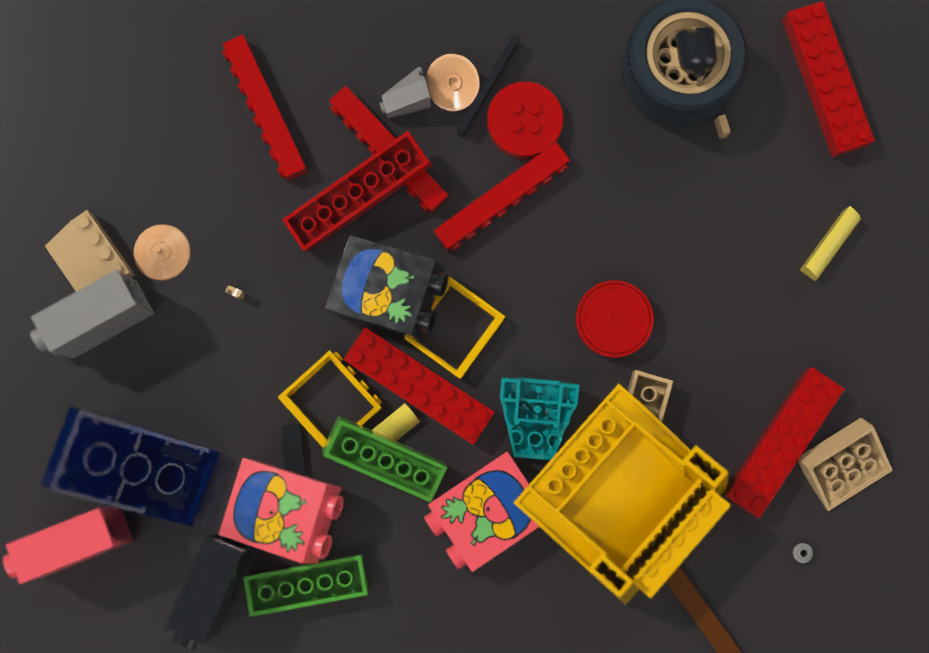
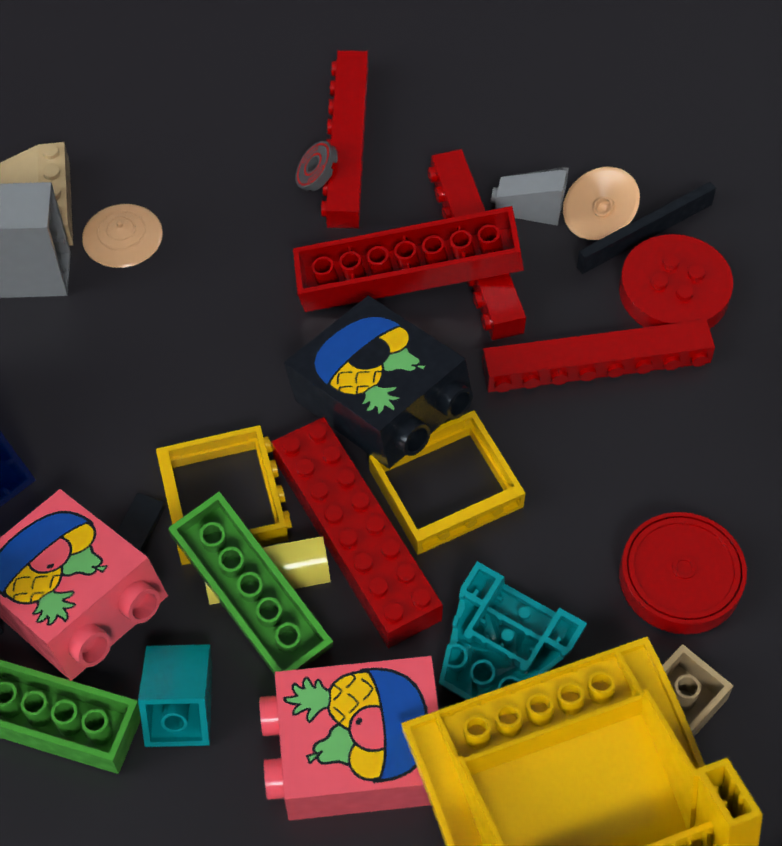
camera: 30 degrees right, 25 degrees down
tan tile [225,285,245,299] -> none
none -> teal slope [138,644,213,747]
none -> dark grey tile [295,141,338,192]

